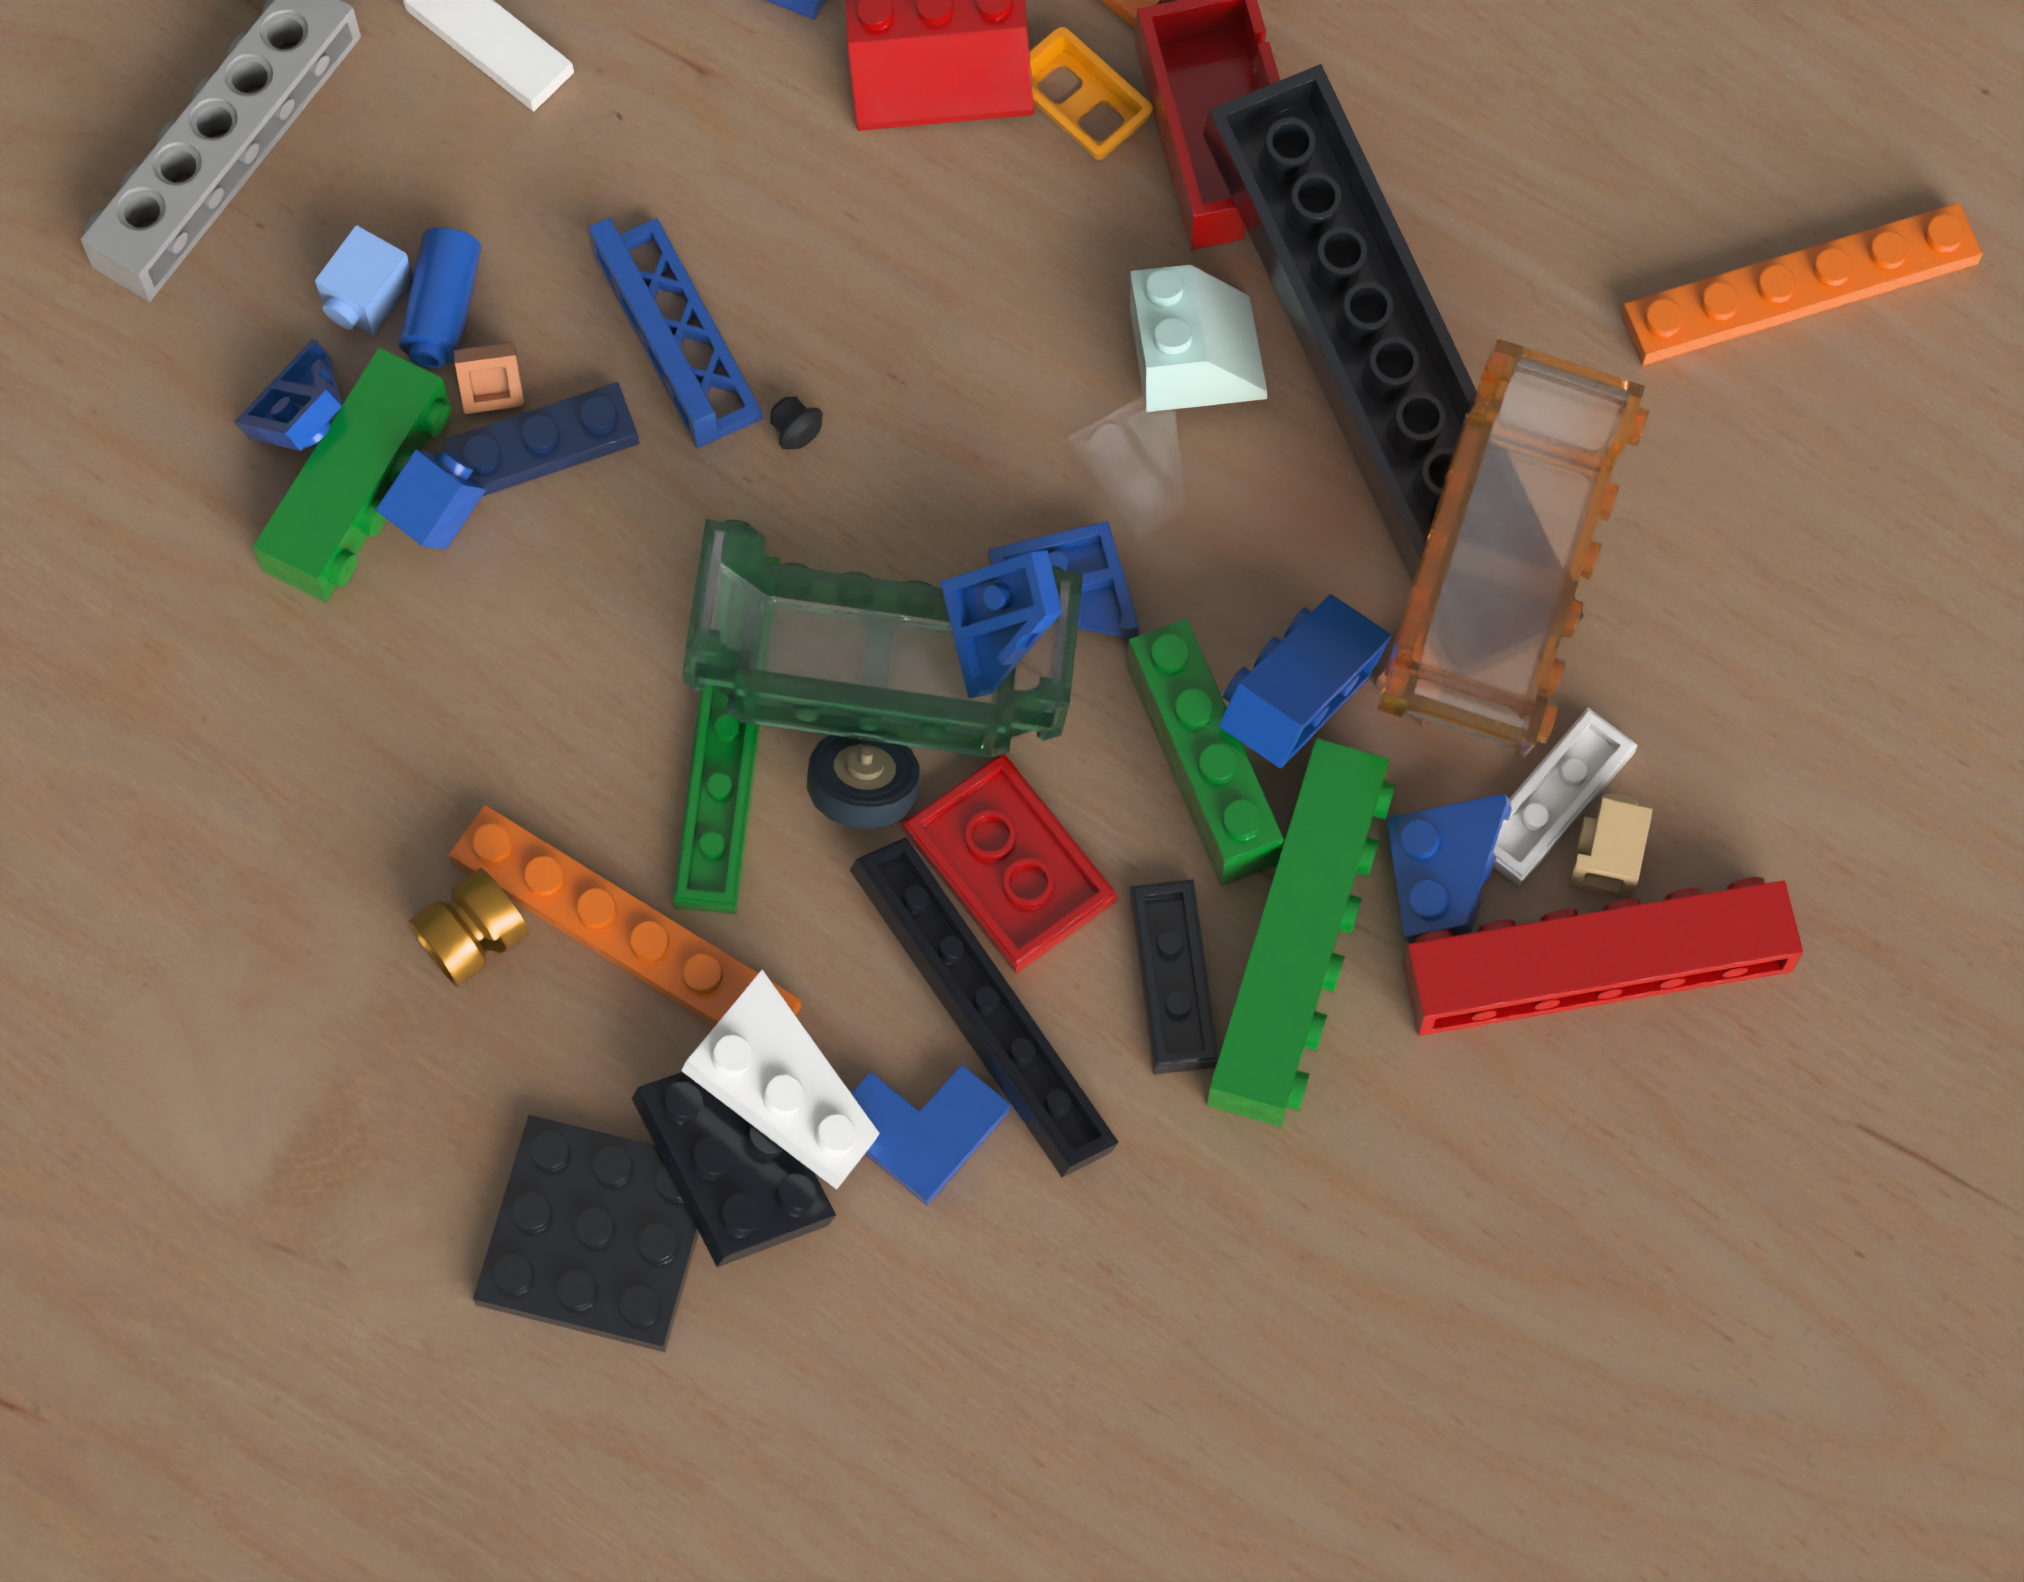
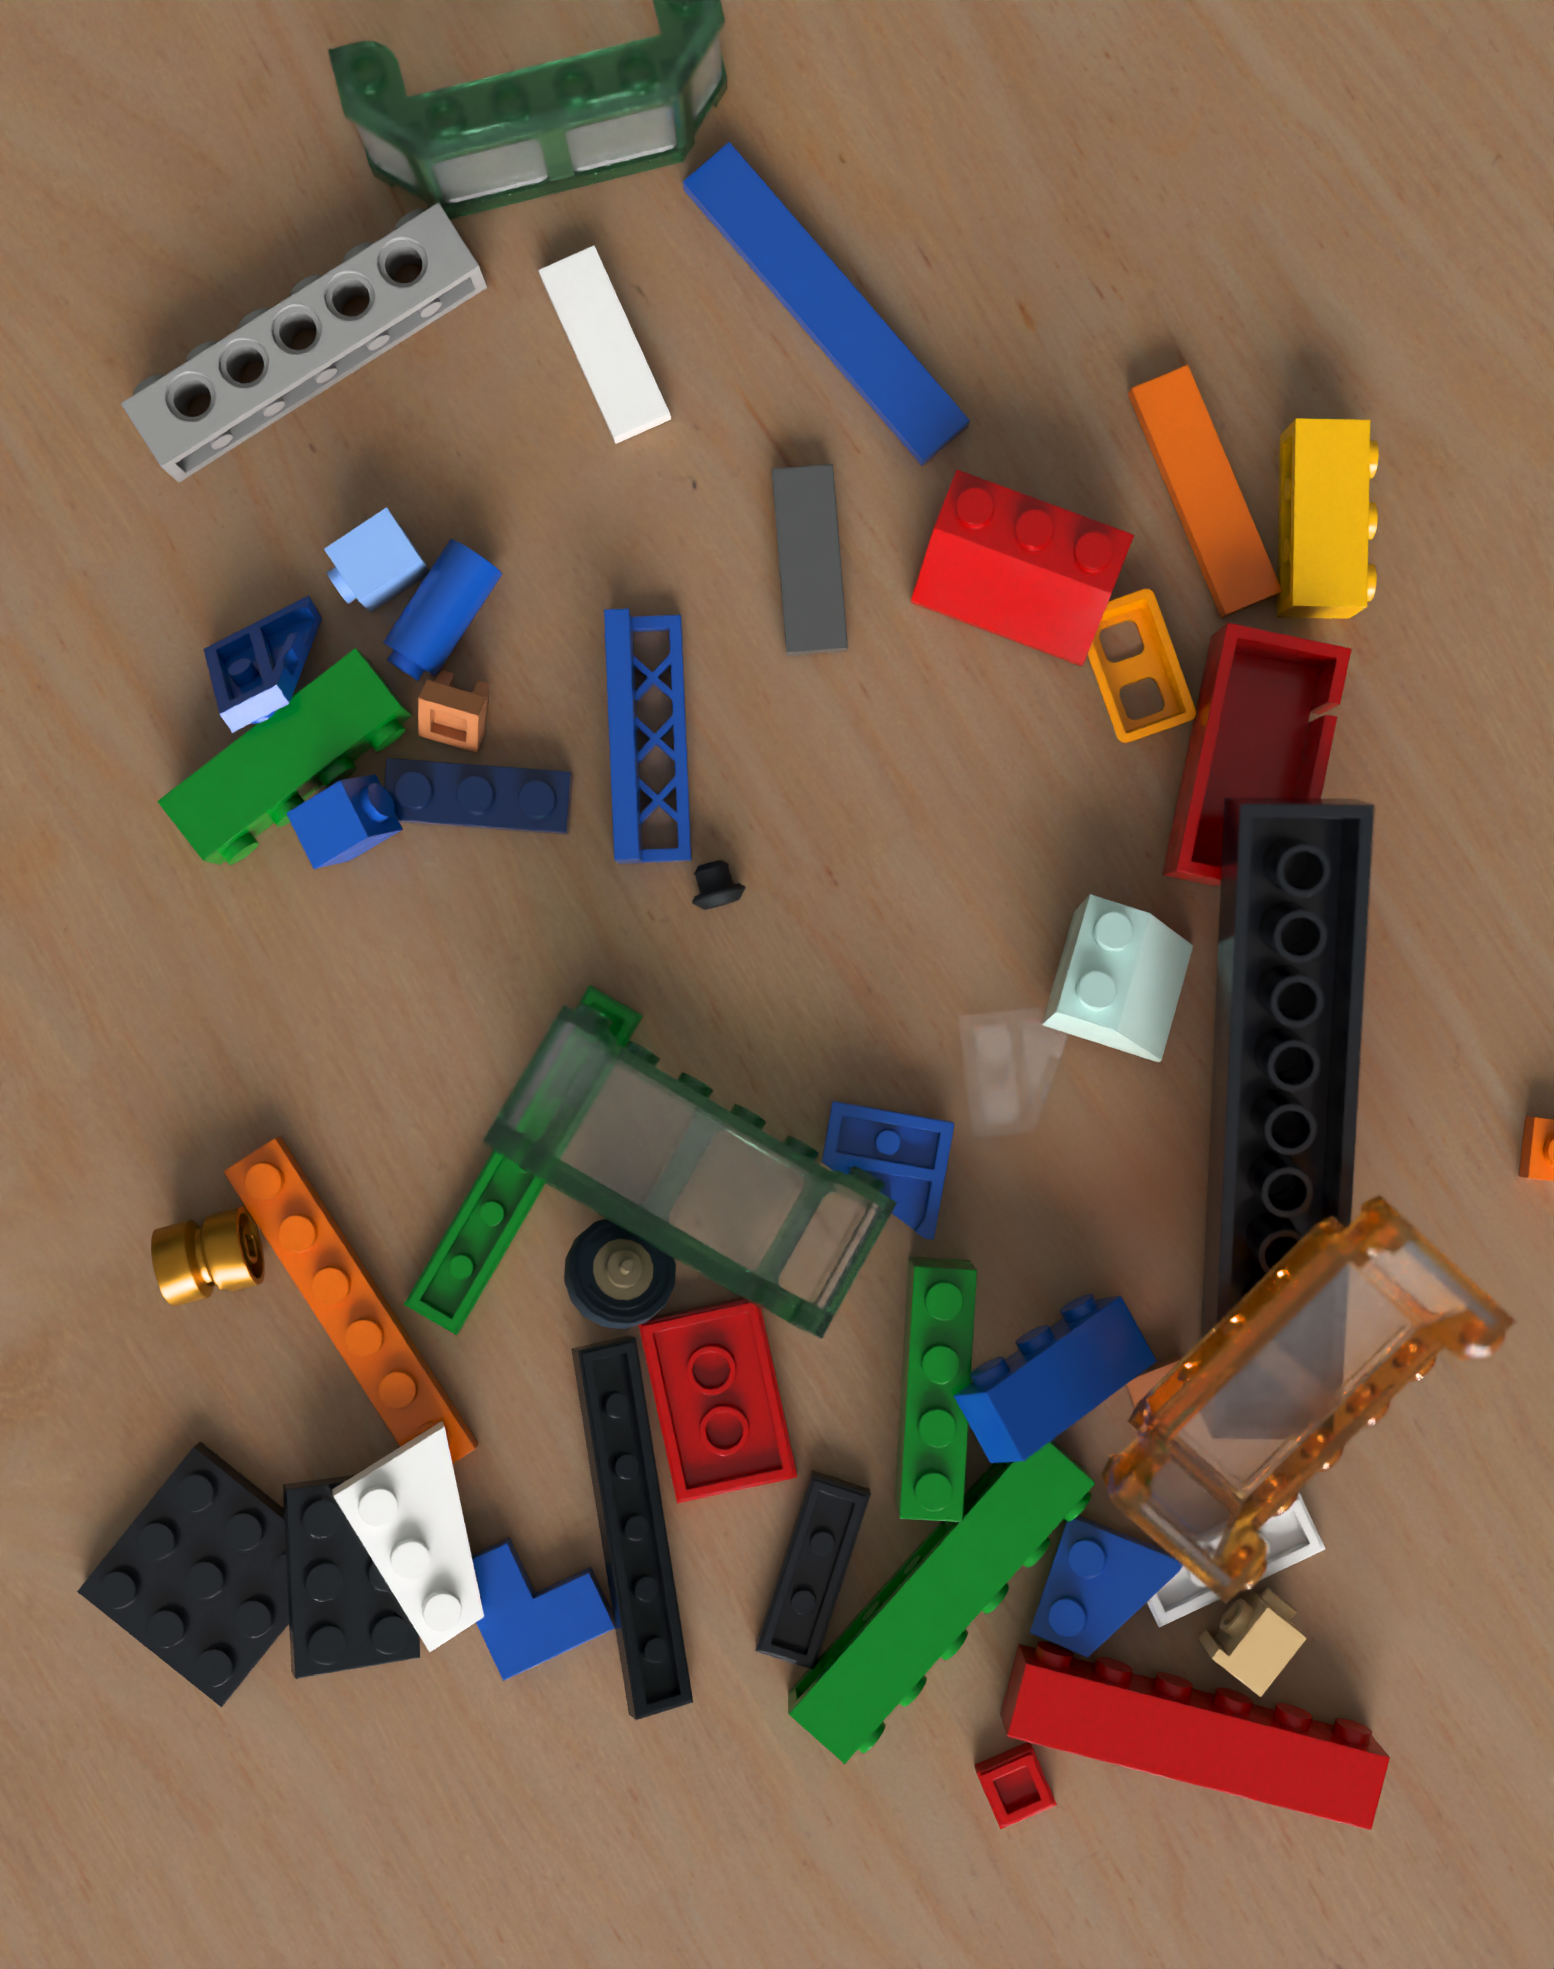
camera: 25 degrees right, 20 degrees up
blue wing [940,550,1062,699] -> none
none -> dark grey tile [772,464,848,656]
none -> red tile [974,1742,1057,1829]

